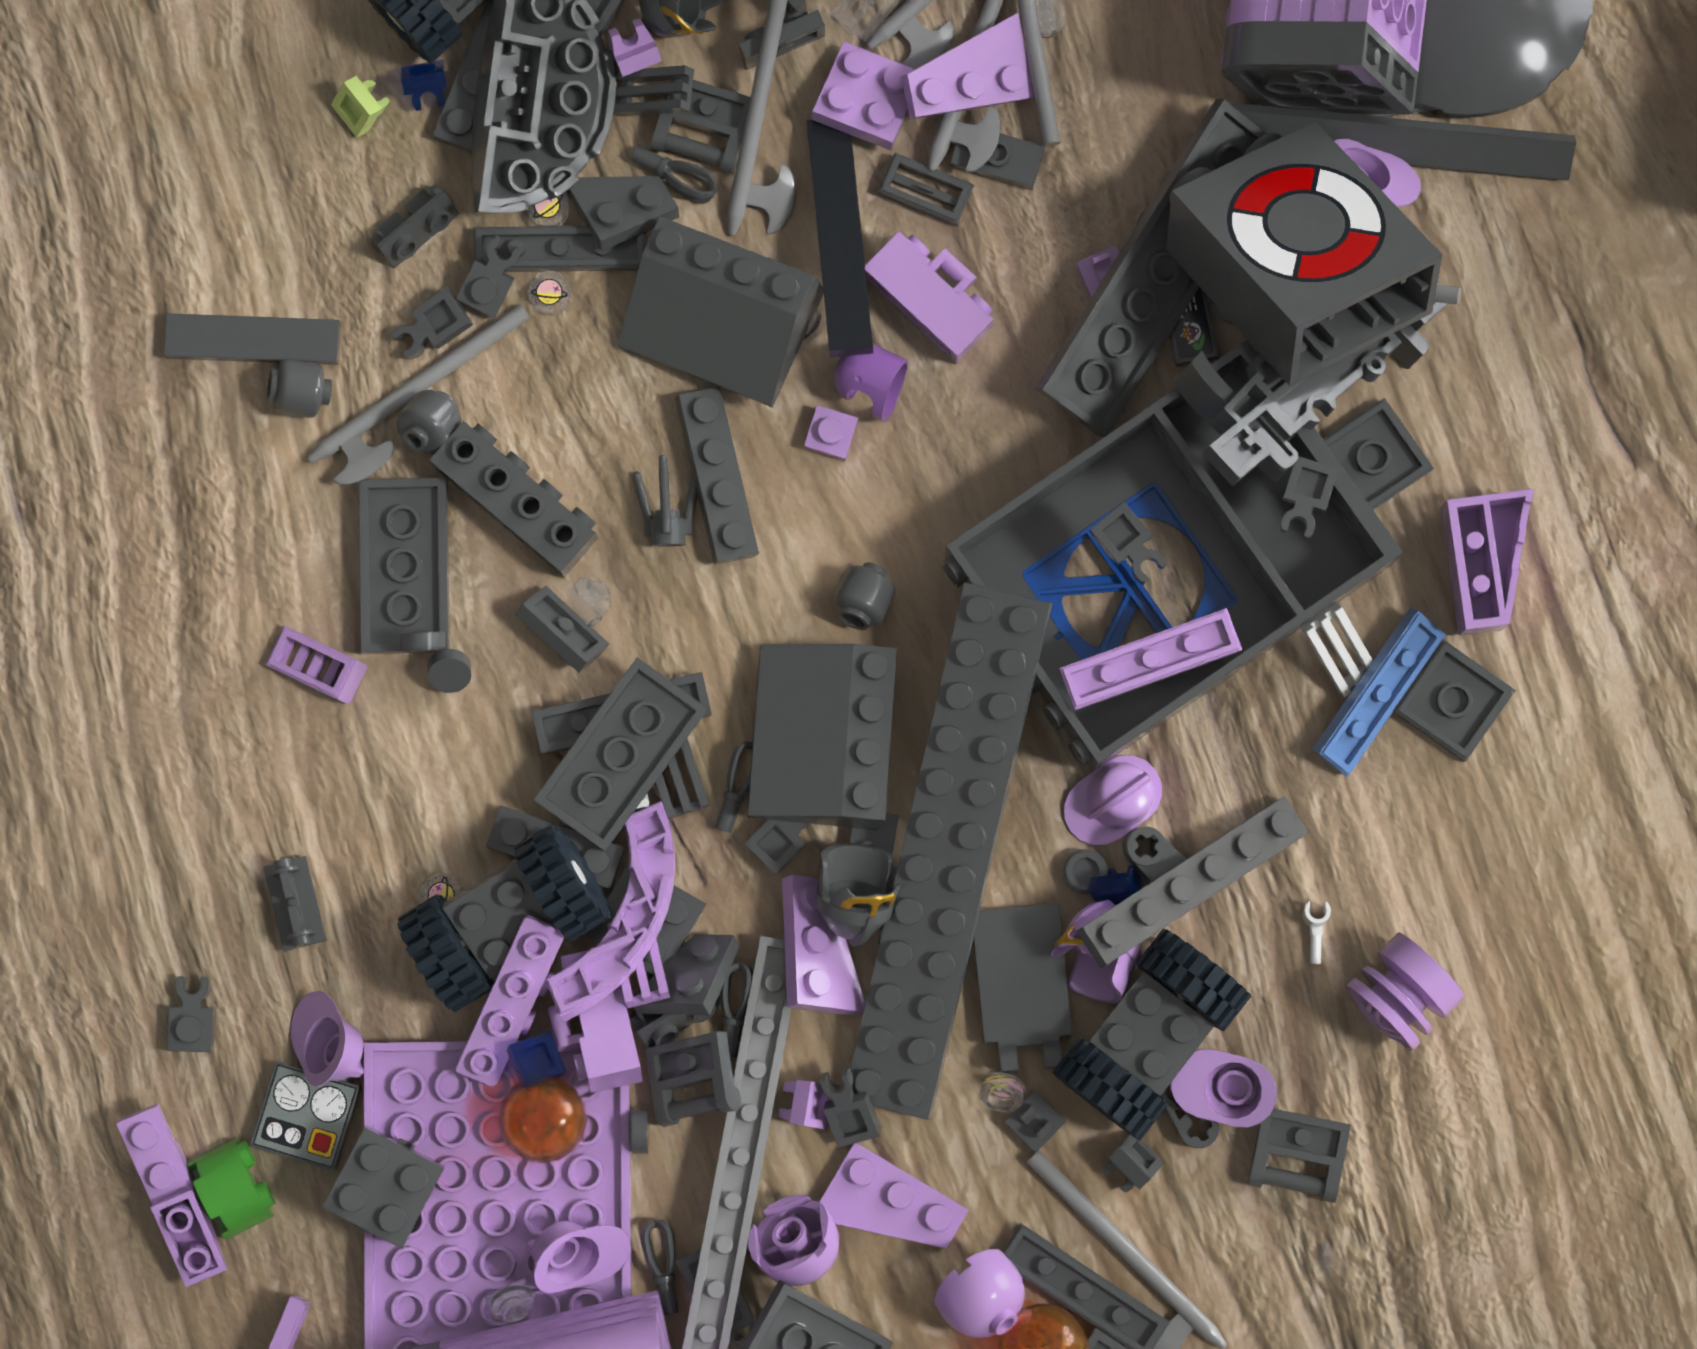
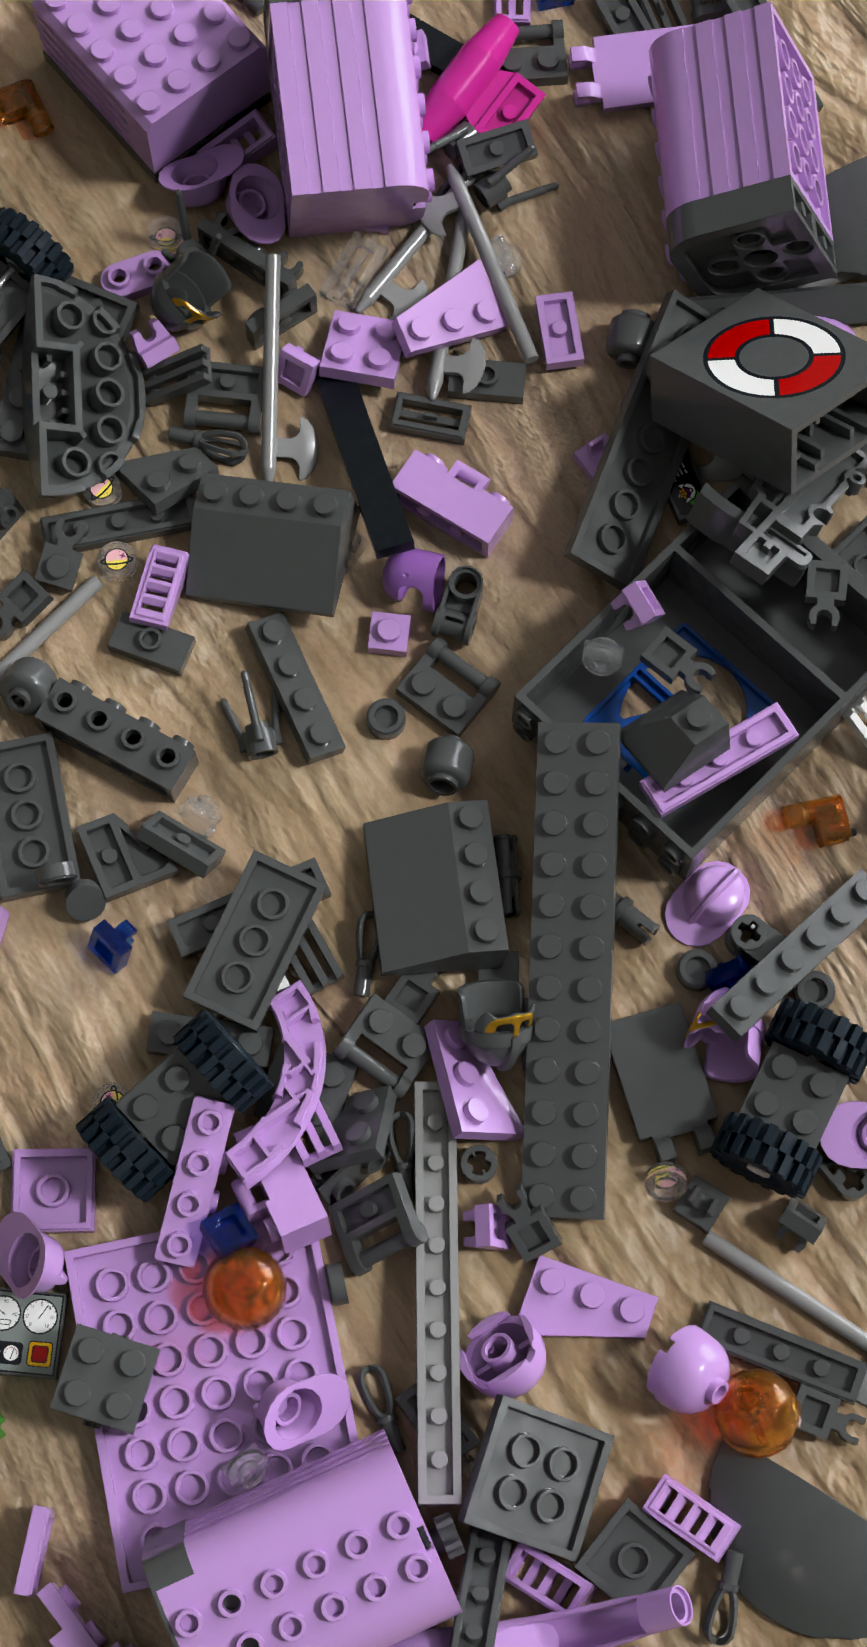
camera: 15 degrees left, 10 degrees down
none -> lavender tile [11,1148,97,1234]
none -> dark grey wing [76,813,178,903]
none -> clear blue tile [87,919,138,974]
none -> dark grey plate [108,611,196,676]
none -> lavender slope [129,544,189,631]
none -> lavender tile [278,343,321,397]
none -> dark grey plate [332,993,431,1101]
none -> dark grey tile [367,698,406,740]
none -> dark grey plate [396,637,501,737]
none -> dark grey piece [431,566,483,646]
none -> dark grey bush [460,1145,498,1185]
none -> dark grey pin [493,834,522,918]
none -> lavender plate [535,291,584,371]
none -> clear plate [582,637,625,676]
none -> dark grey head [605,309,654,369]
none -> lavender tile [610,580,666,631]
none -> dark grey pin [615,893,660,946]
none -> dark grey slope [621,690,730,793]
none -> clear orange piece [781,794,857,848]
none -> dark grey tile [793,971,835,1009]

